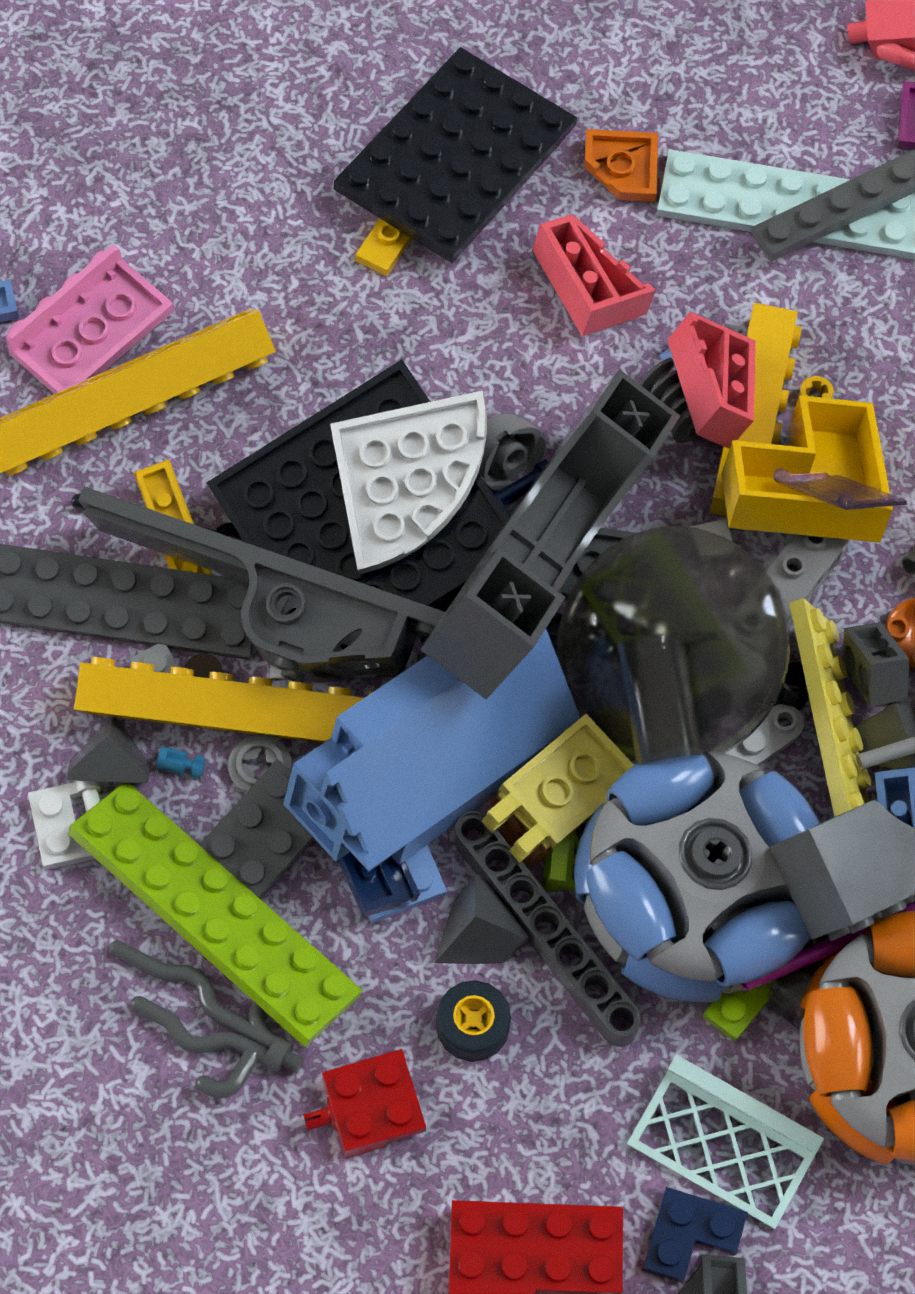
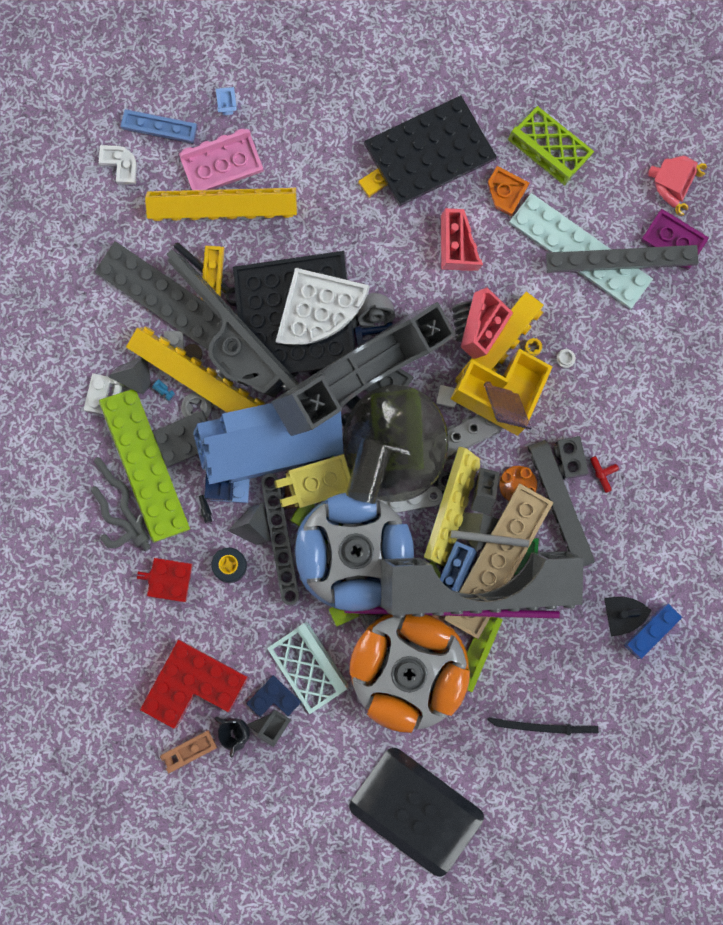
camera: 30 degrees right, 15 degrees up
none -> black piece [199,495,212,524]
none -> light blue bracket [216,87,237,115]
none -> lime fence [508,106,594,186]
none -> white plate [556,349,576,368]

